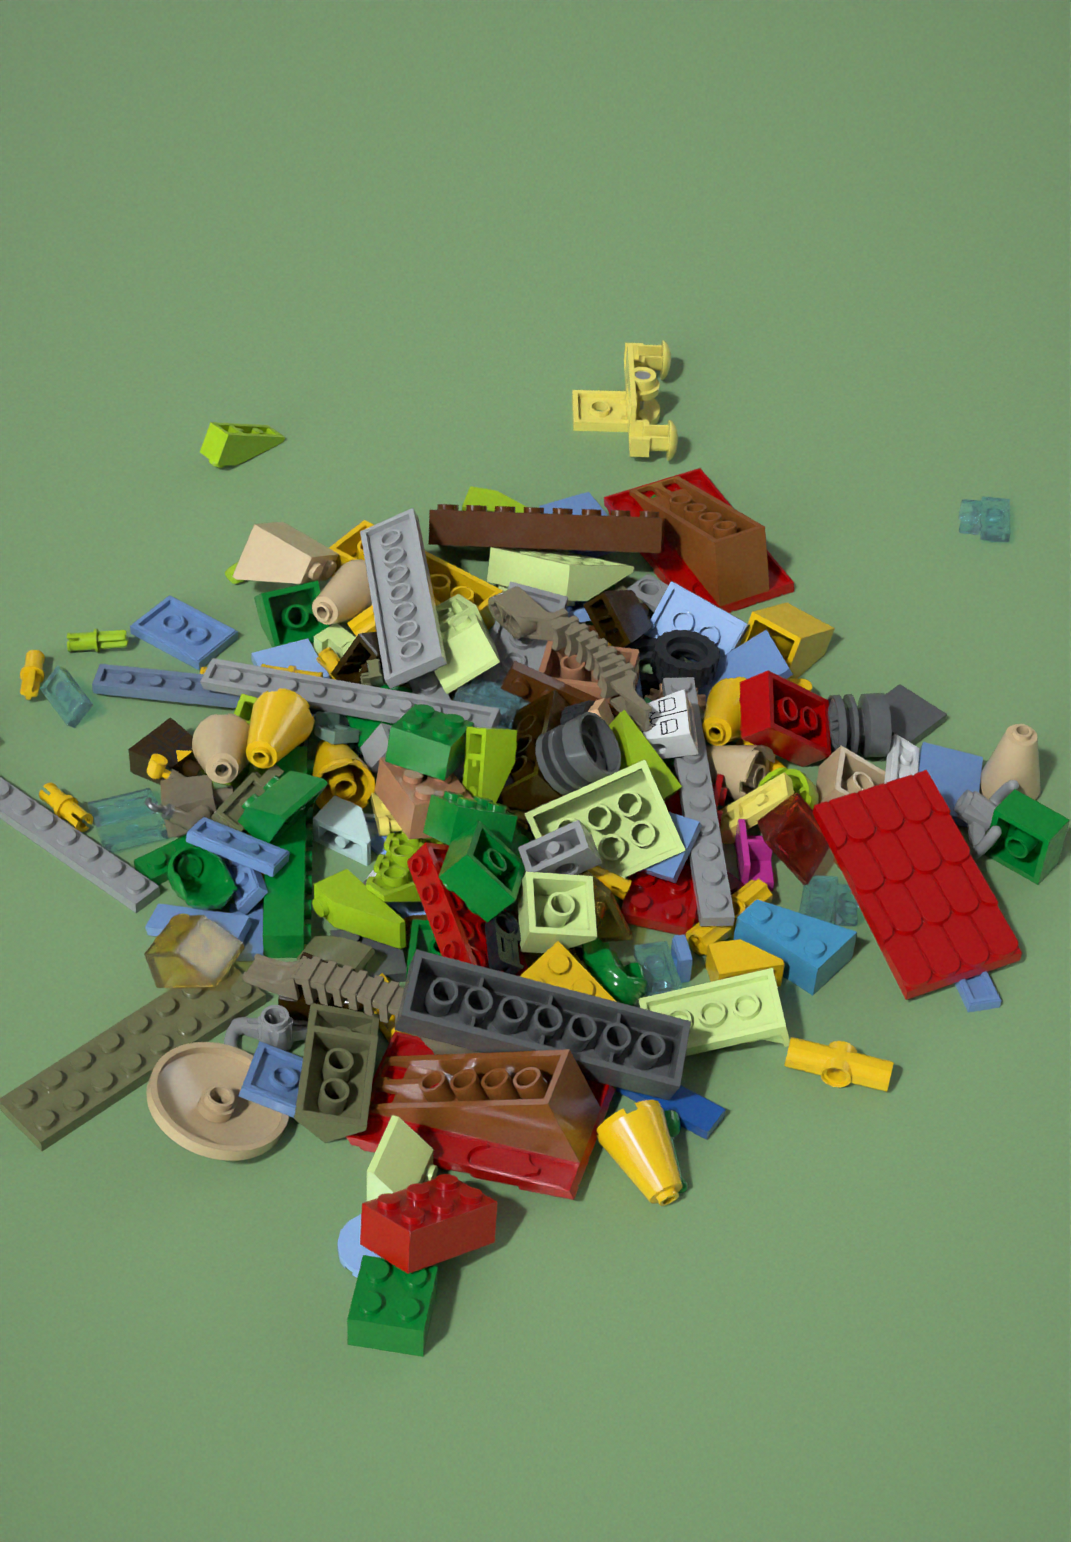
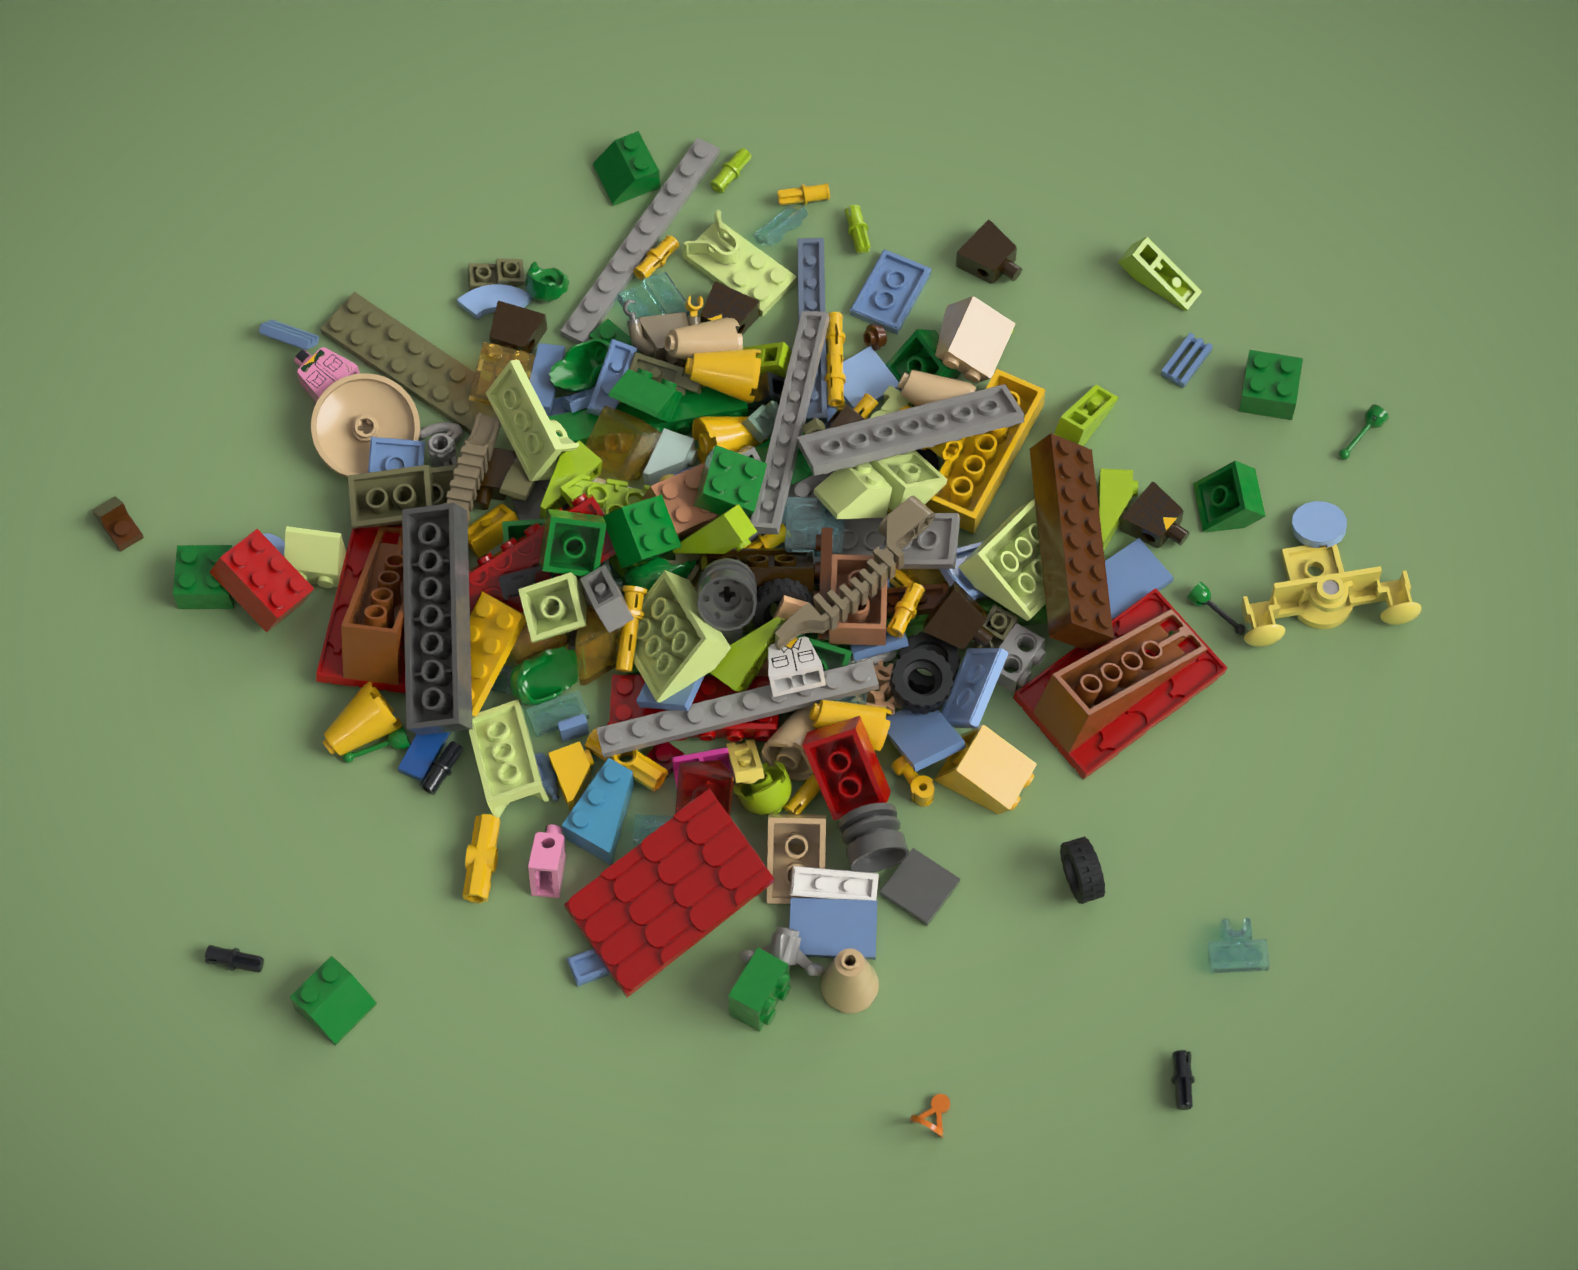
camera: 85 degrees right, 20 degrees up
none -> reddish brown slope [92,496,144,552]
none -> black axle [205,945,264,973]
none -> medium blue tile [259,319,319,350]
none -> green slope [290,956,377,1046]
none -> bright pink torso [294,347,360,402]
none -> black axle [419,741,463,795]
none -> light blue tile [457,284,532,319]
none -> olive slope [468,258,524,291]
none -> yellowish green plate [486,360,579,481]
none -> dark brown torso [489,300,548,367]
none -> green hair [525,262,569,302]
none -> bright pink torso [528,824,566,898]
none -> clear yellow slope [585,405,662,480]
none -> yellowish green plate [682,210,797,317]
none -> reddish brown plate [863,324,887,351]
none -> dark brown torso [956,219,1022,284]
none -> lime slope [1054,385,1119,446]
none -> black tyre [1060,836,1105,904]
none -> dark brown torso [1119,481,1190,548]
none -> medium blue tile [1161,332,1213,388]
none -> hinge [1187,582,1246,635]
none -> green slope [1193,461,1266,533]
none -> green brick [1239,349,1303,420]
none -> light blue tile [1292,501,1347,548]
none -> green hinge [1339,404,1389,460]

